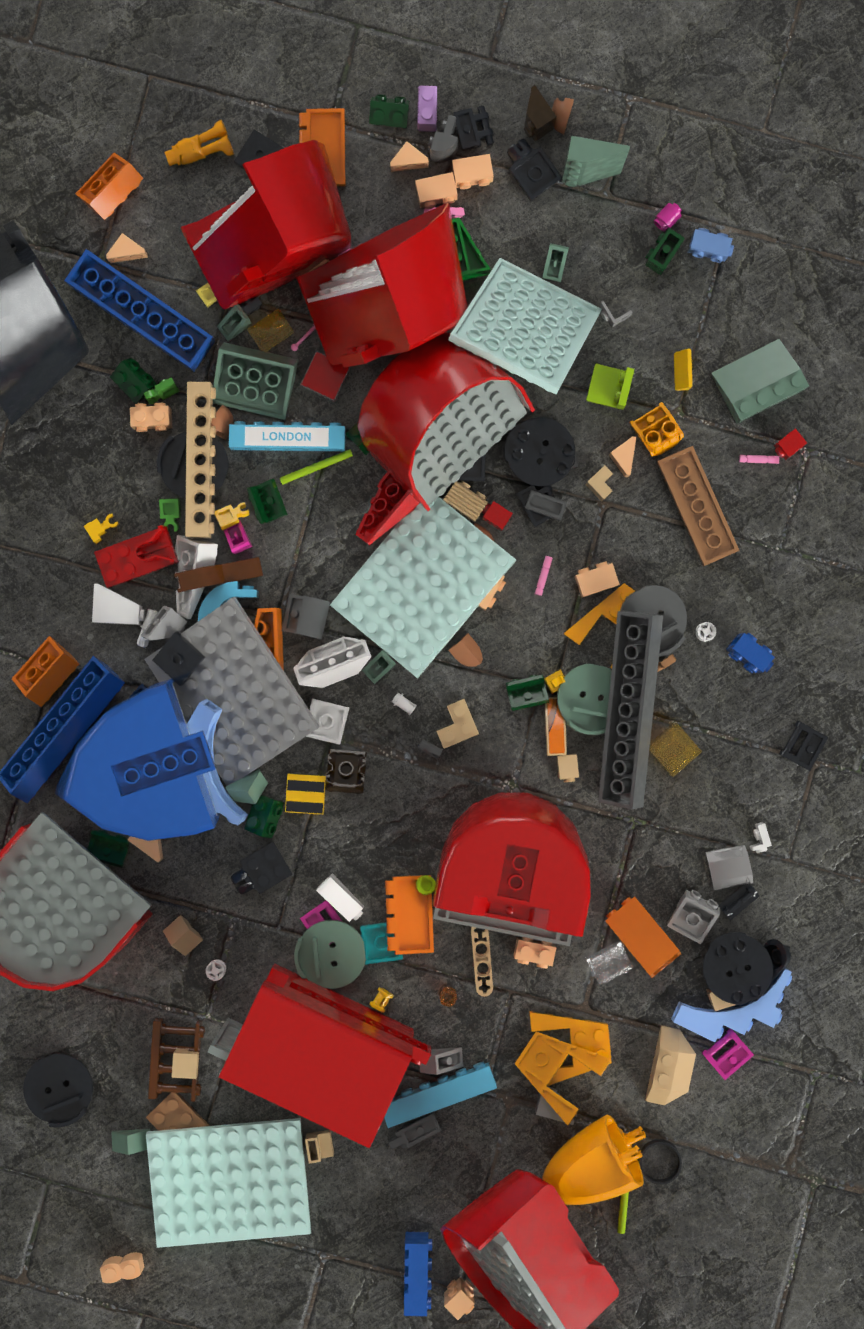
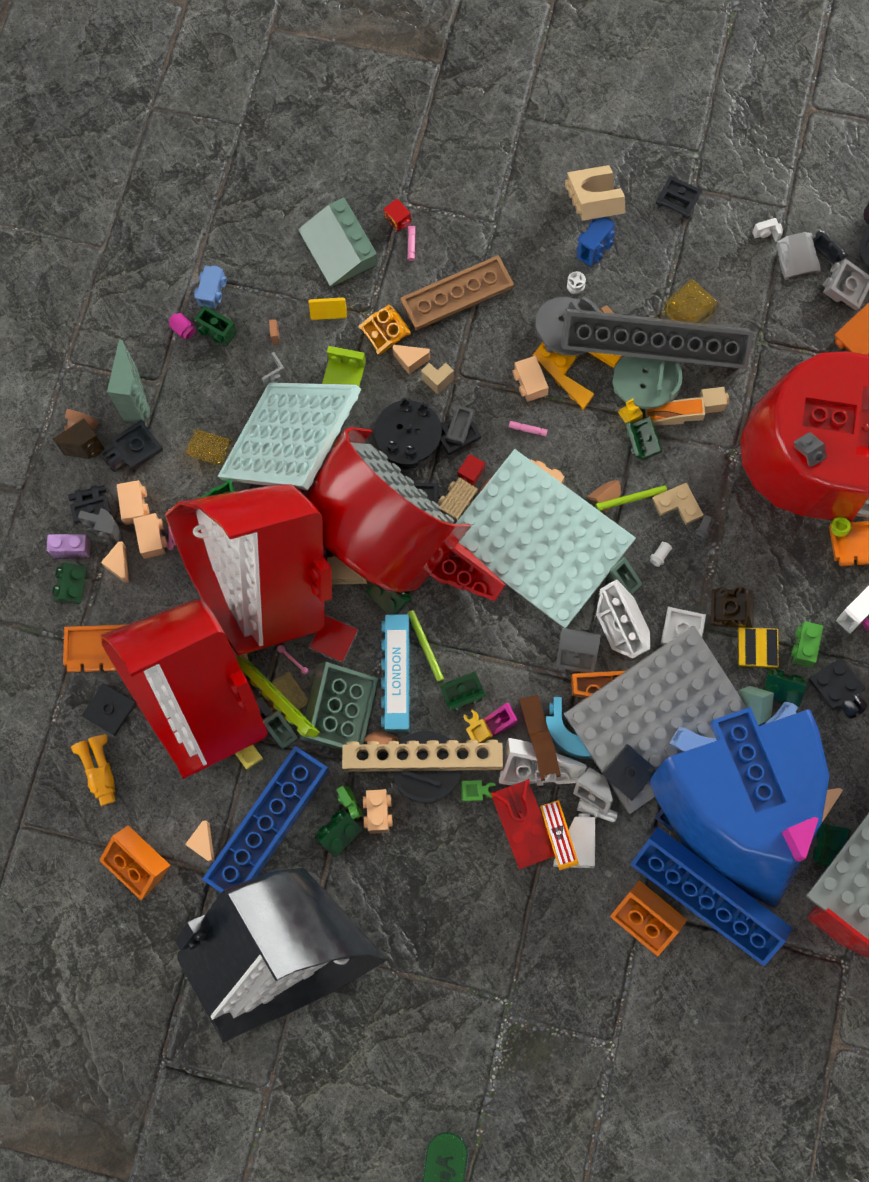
camera: 80 degrees left, 15 degrees down
yellow piece [84,514,119,544] -> none
sand green slope [542,243,569,282] -> none
none -> clear yellow plate [186,429,231,466]
none -> lime plate [236,656,320,738]
none -> nougat tile [269,319,280,344]
none -> slope [540,800,579,870]
none -> tan arch [565,165,626,221]
none -> lime bar [595,485,667,511]
none -> dark pink slope [782,817,819,862]
none -> bright green brick [791,621,823,668]
none -> dark grey bracket [794,432,827,467]

